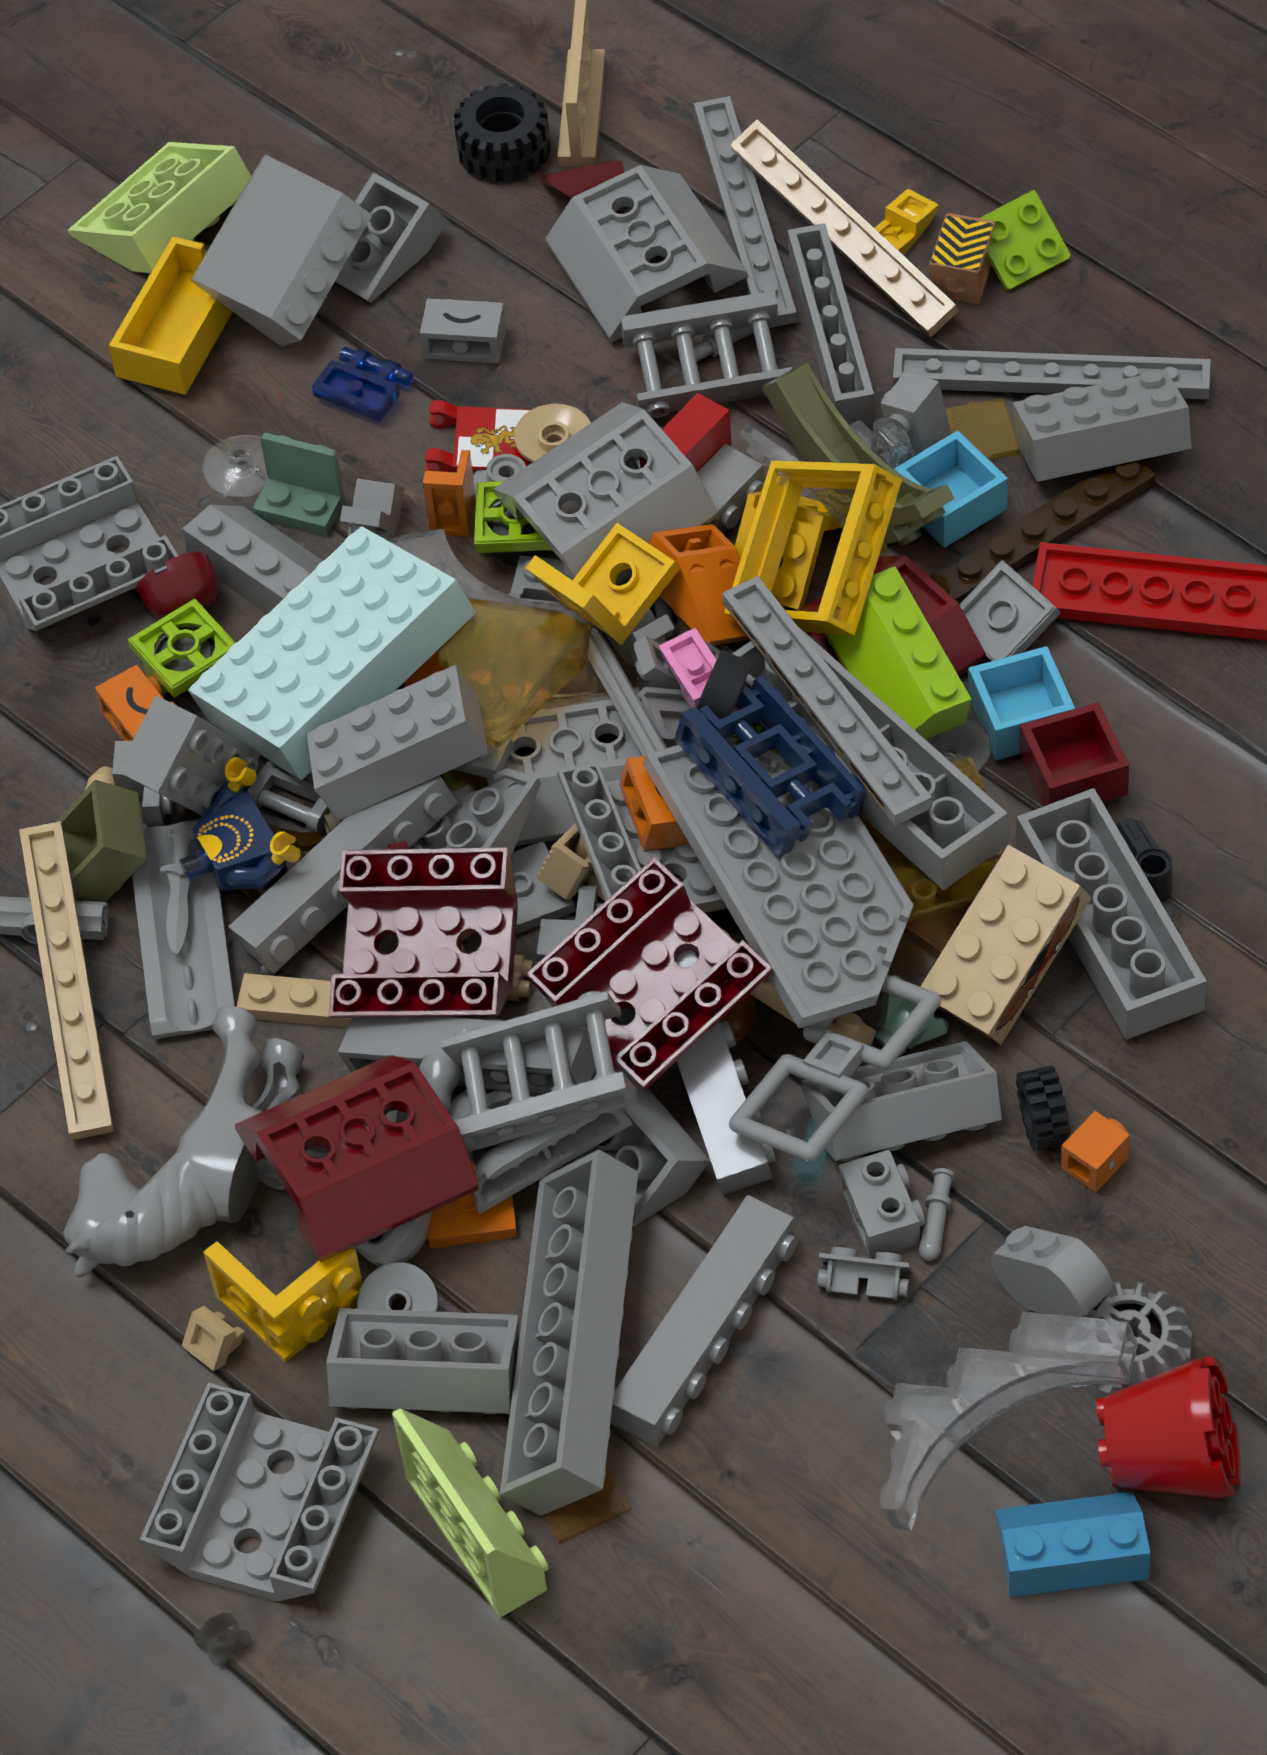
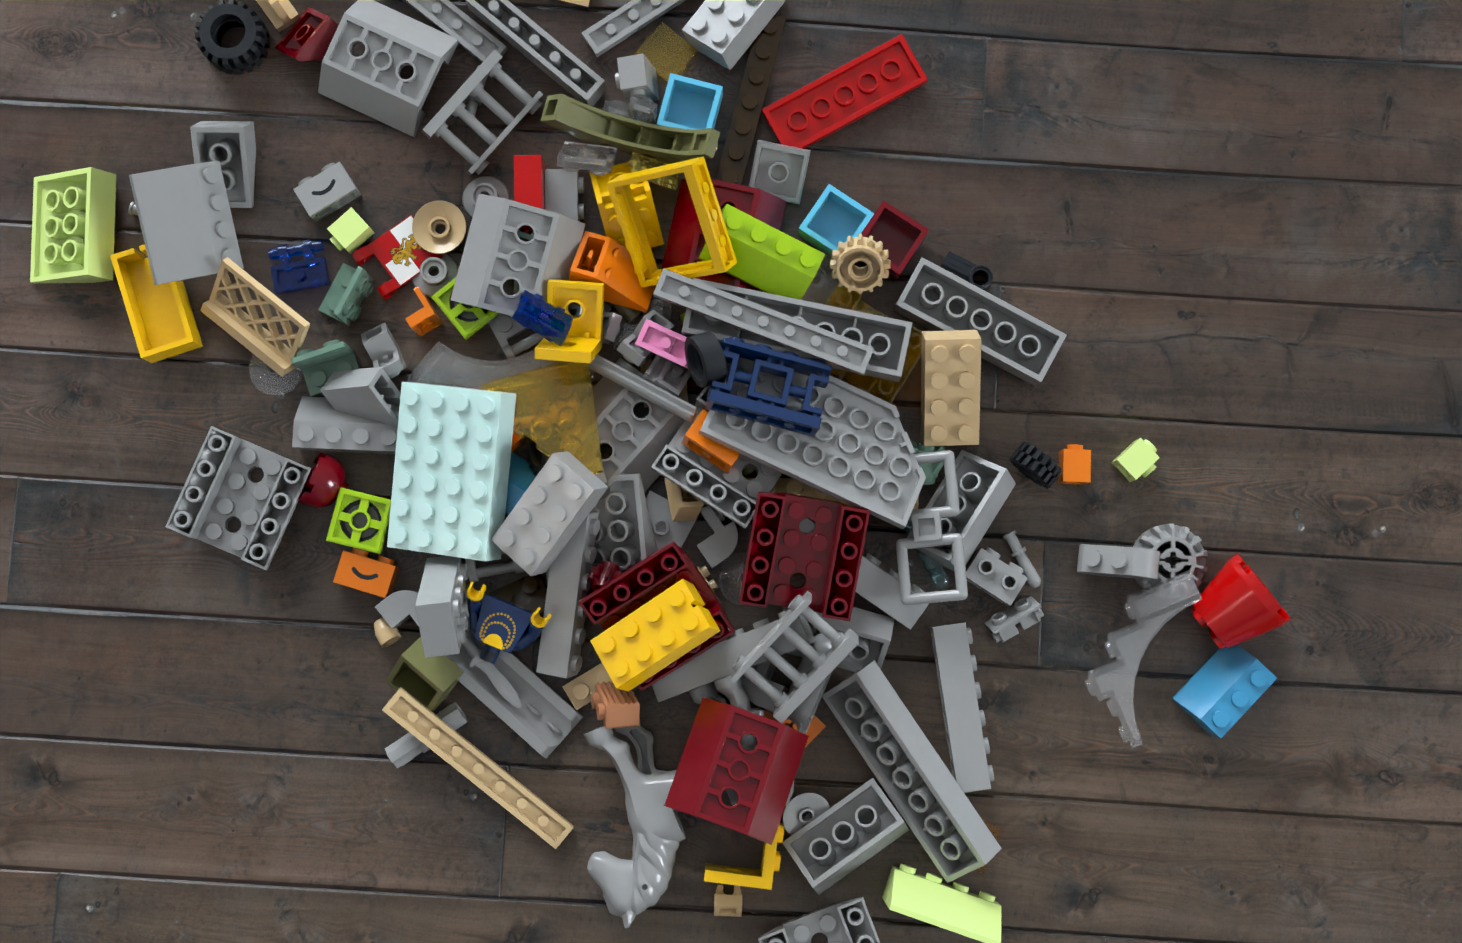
camera: 45 degrees left, 30 degrees up
none -> tan fence [200,257,310,377]
none -> sand green bracket [318,263,374,326]
none -> light grey slope [320,367,401,426]
none -> yellowish green brick [327,207,374,254]
none -> clear blue plate [512,290,573,346]
none -> yellow piece [590,579,720,692]
none -> nougat brick [591,681,640,729]
none -> tan gear [830,234,891,294]
none -> yellowish green brick [1111,438,1160,482]

